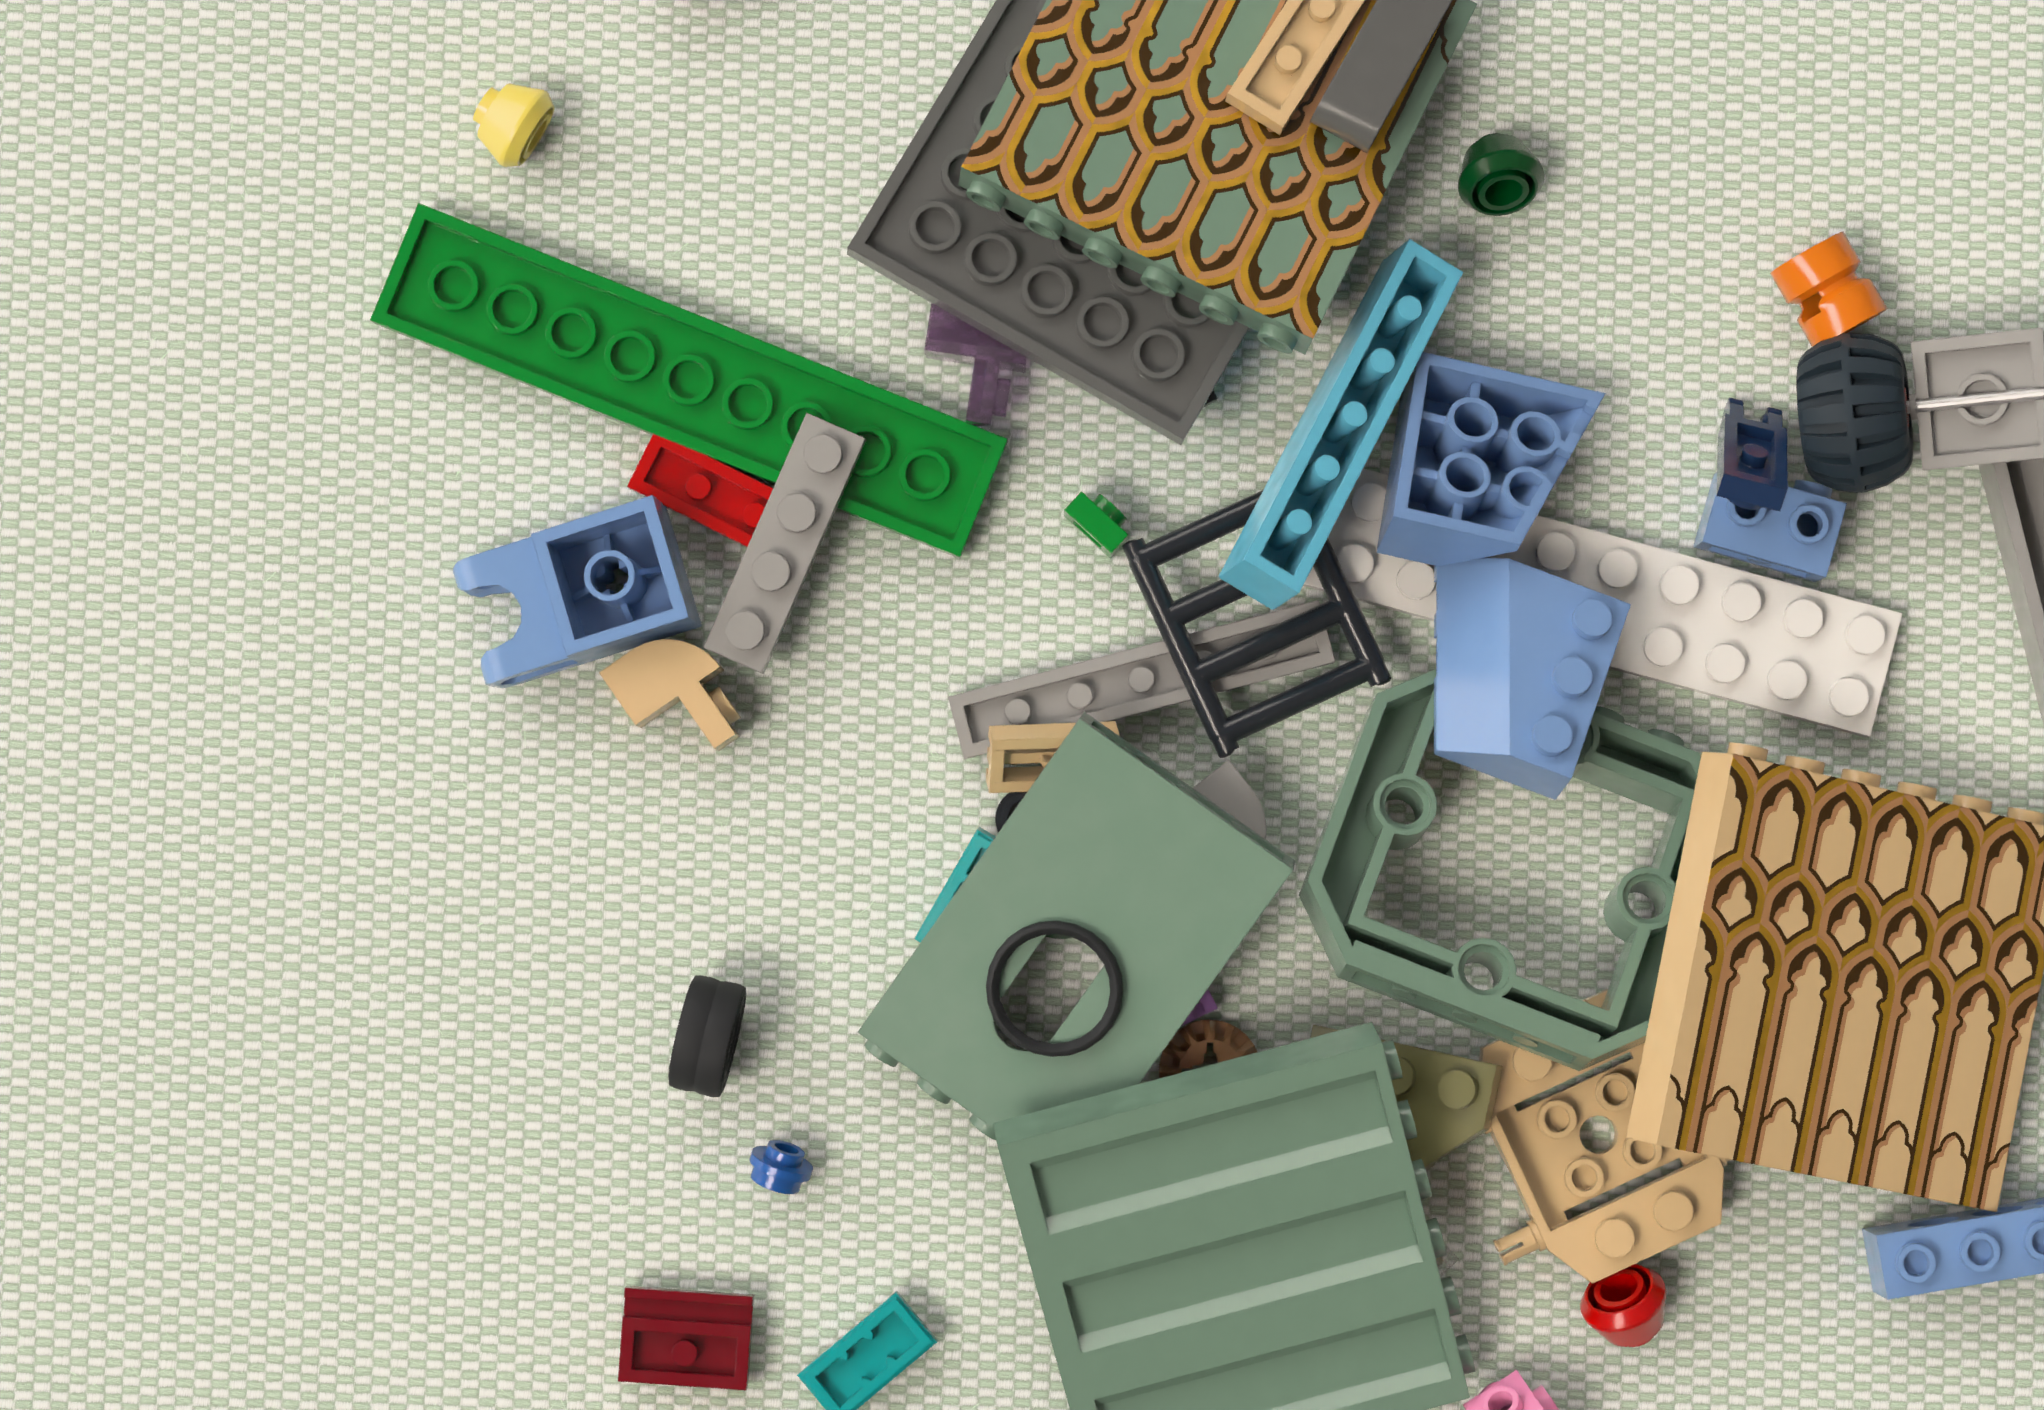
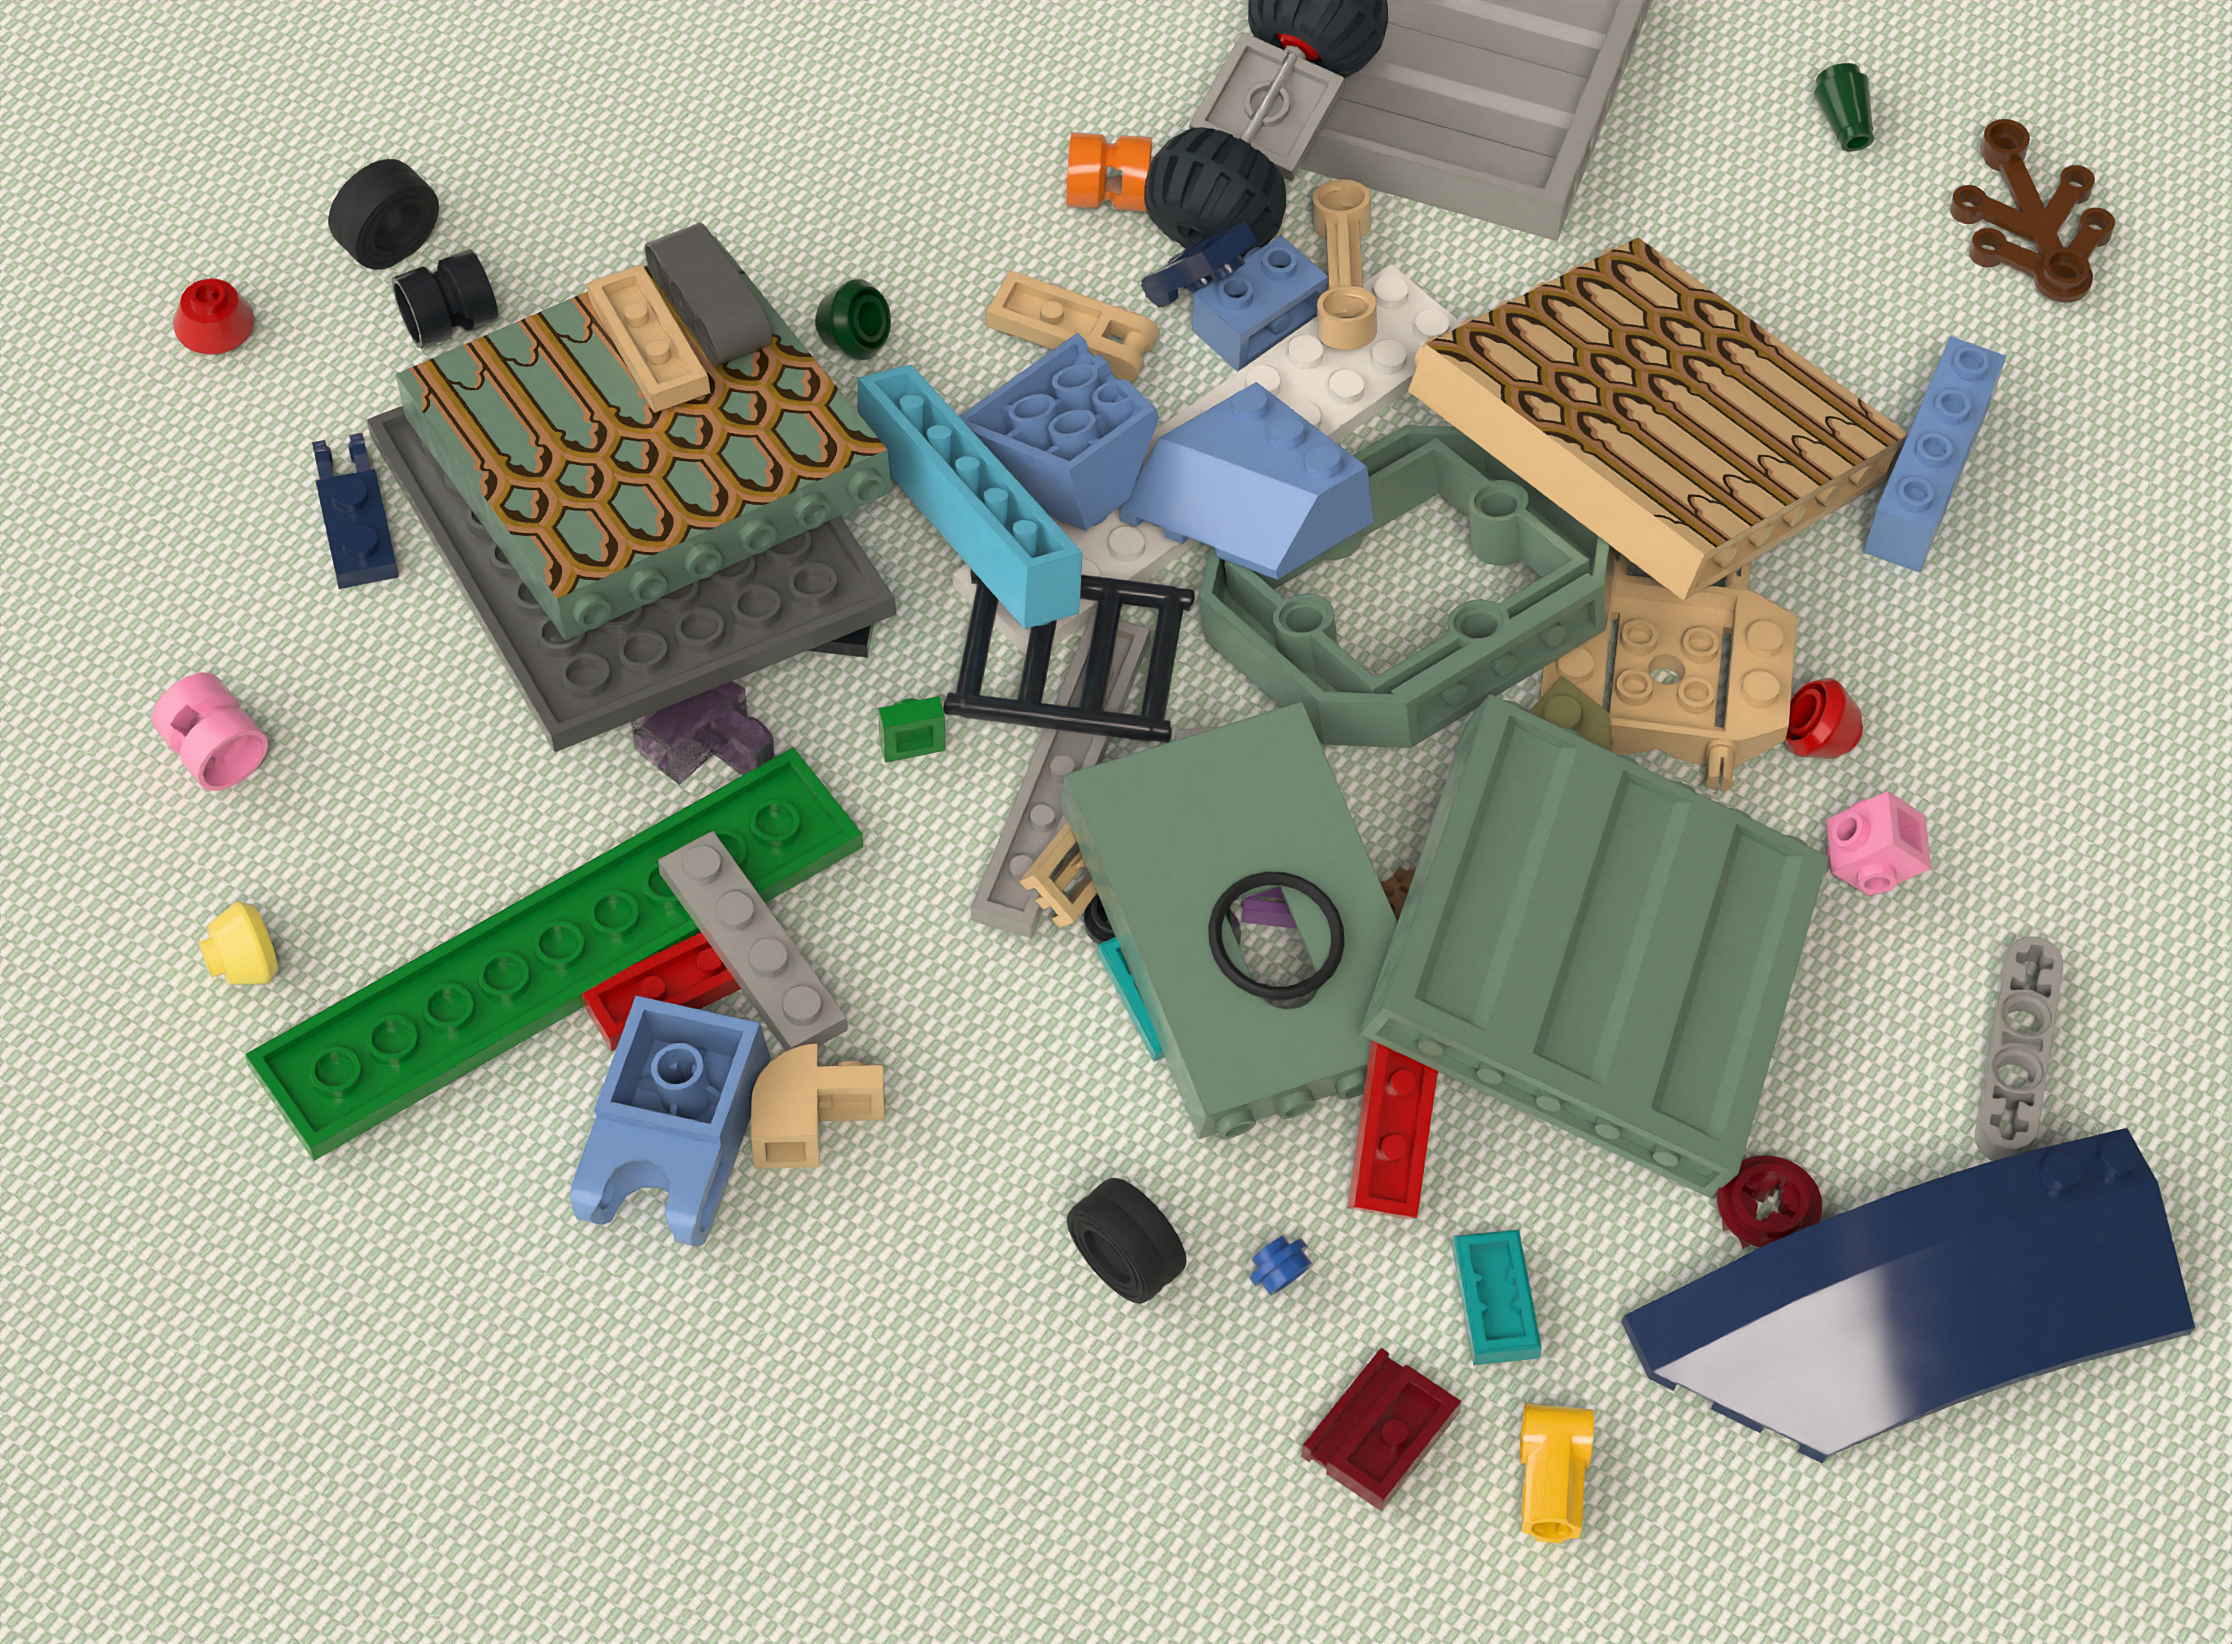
camera: 65 degrees left, 30 degrees down
none -> tan plate [986,270,1160,382]
none -> tan piece [1313,179,1377,350]
none -> red plate [1347,1040,1438,1220]

